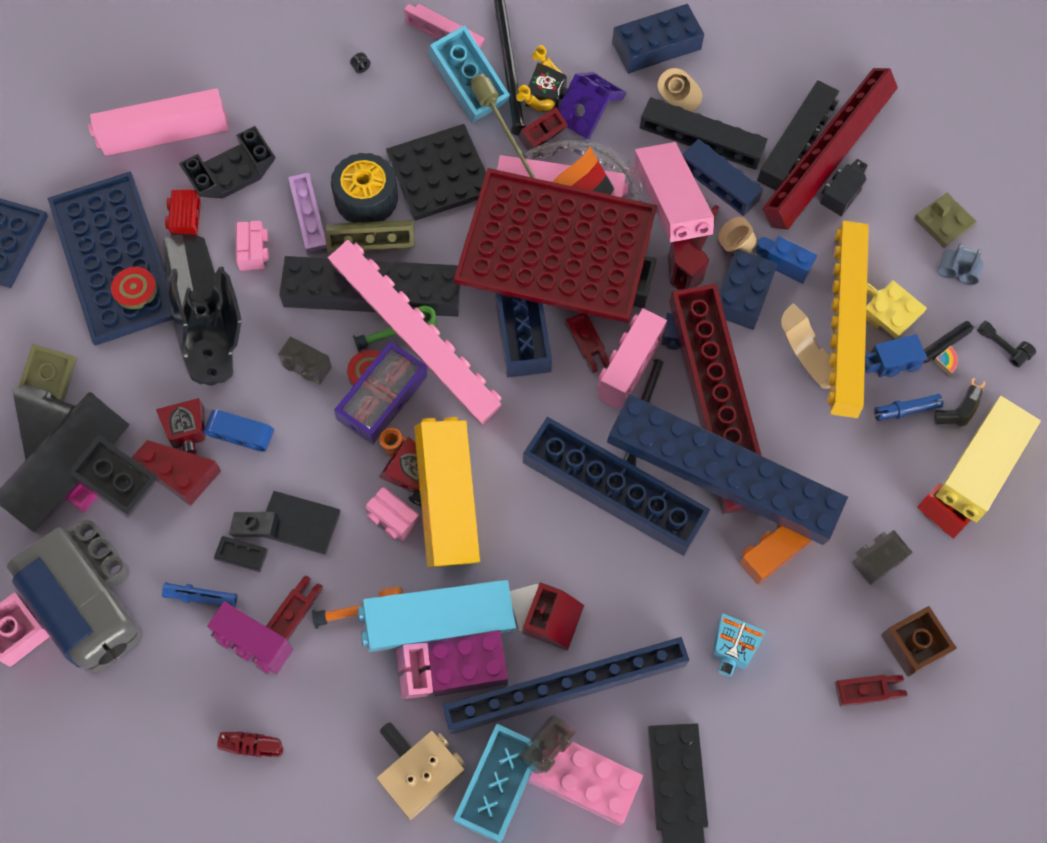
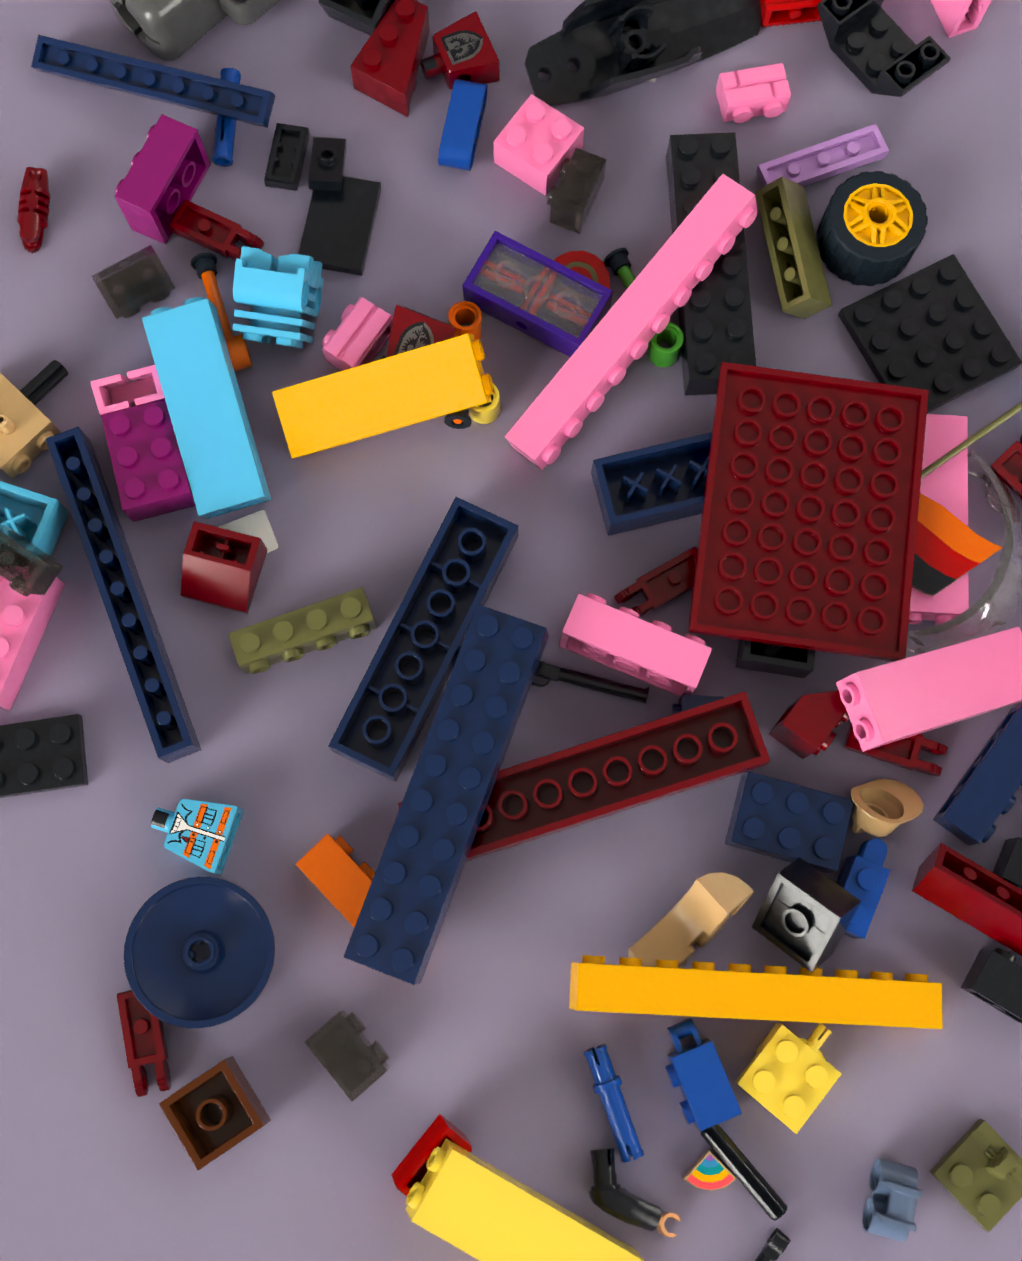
camera: 85 degrees right, 10 degrees up
none -> dark blue plate [31,35,276,128]
none -> clear smoke brick [92,245,175,319]
none -> dark blue dish [124,877,275,1028]
none -> olive brick [228,587,377,674]
none -> medium azure piece [232,246,324,349]
none -> bright pink brick [493,94,585,196]
none -> black container [751,857,861,973]

